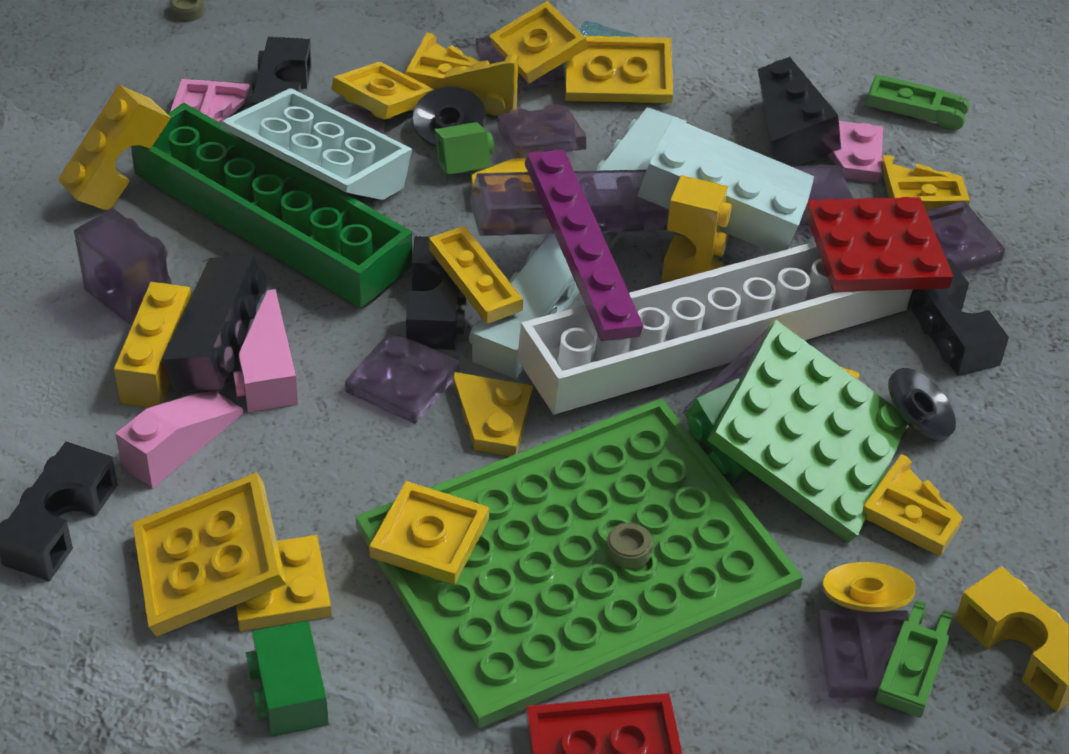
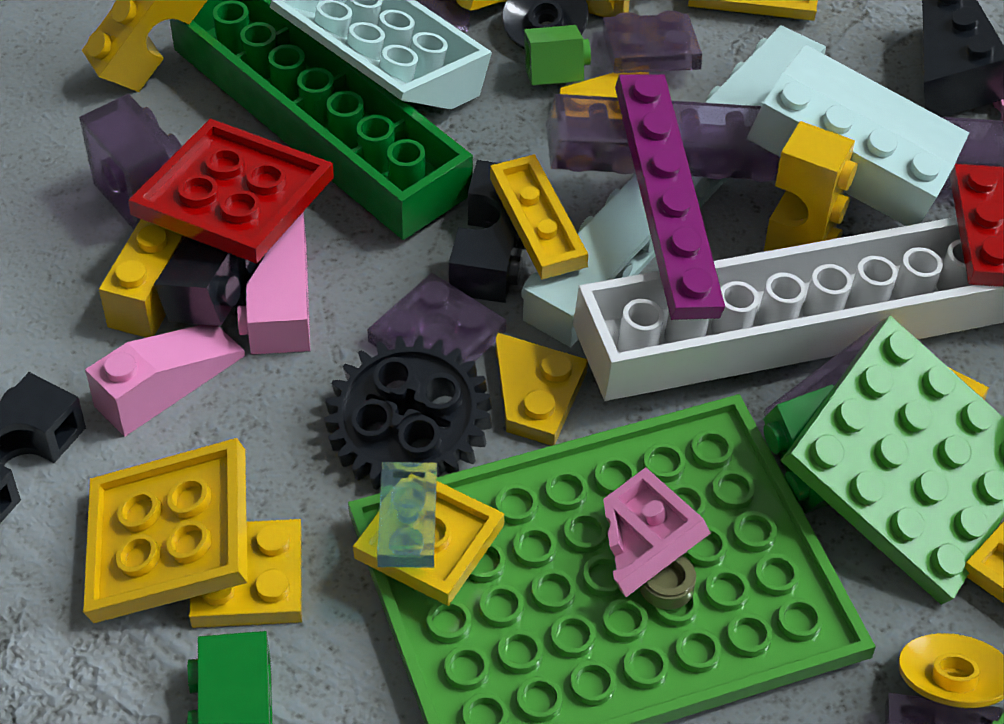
camera: 10 degrees right, 5 degrees up
none -> red plate [128,118,334,264]
none -> black gear [324,335,492,490]
none -> clear light blue plate [377,462,437,568]
none -> bright pink wing [603,467,711,597]

